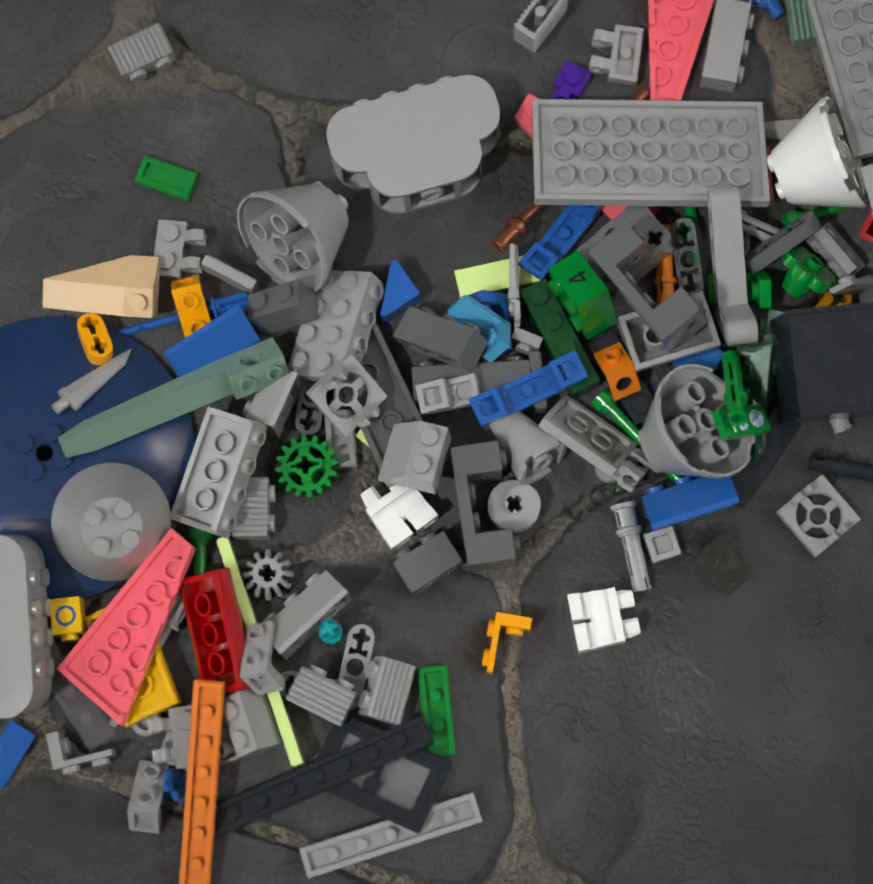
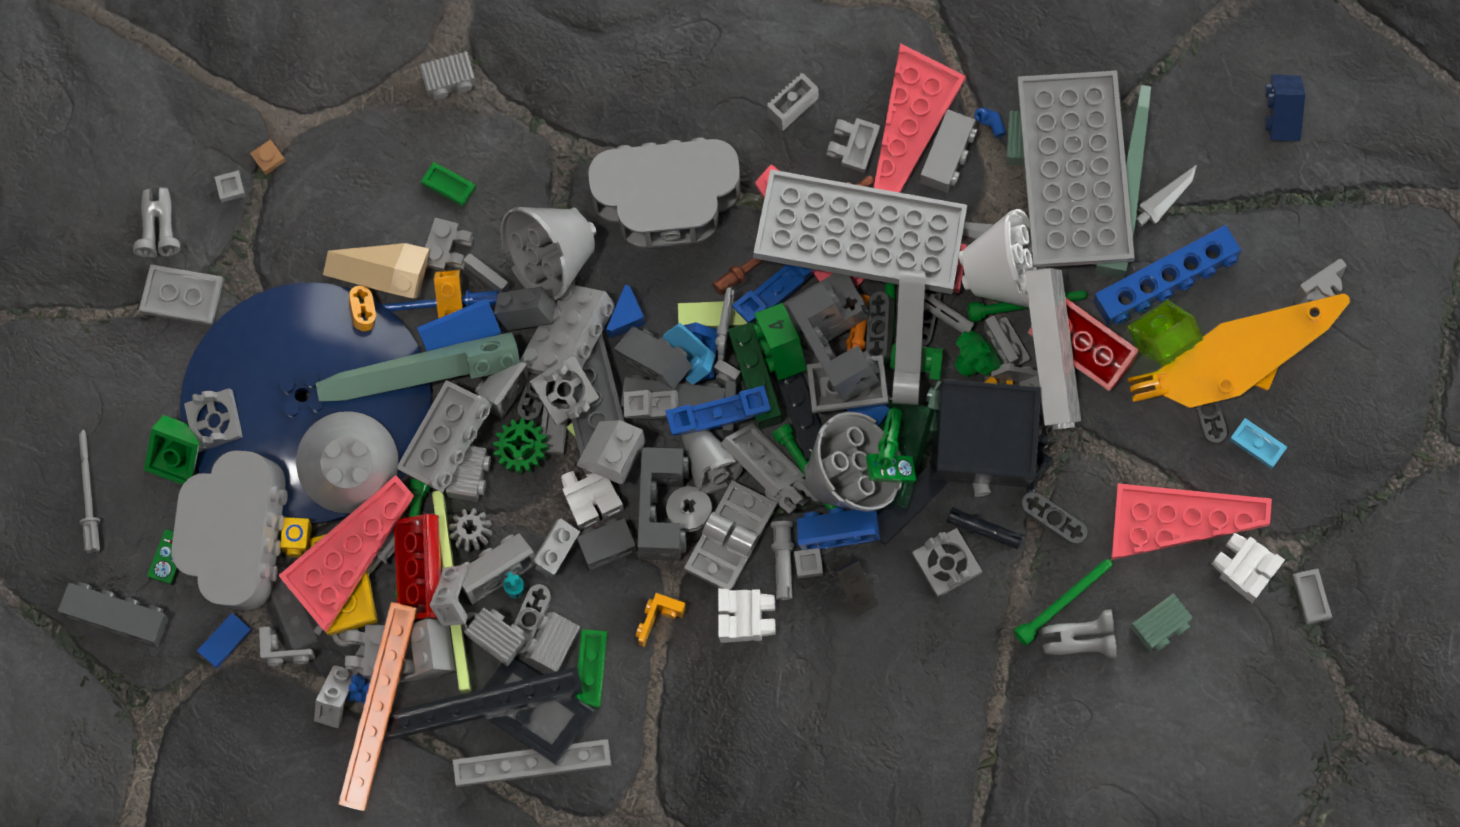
camera: 10 degrees right, 5 degrees down
light grey bar [51,348,132,415] -> none
dark purple plate [549,60,592,100] -> none
orange bracket [593,342,641,401] -> none
dark grey beam [745,211,821,273] -> none
none -> light grey bracket [533,519,580,575]
none -> light grey plate [684,480,777,590]

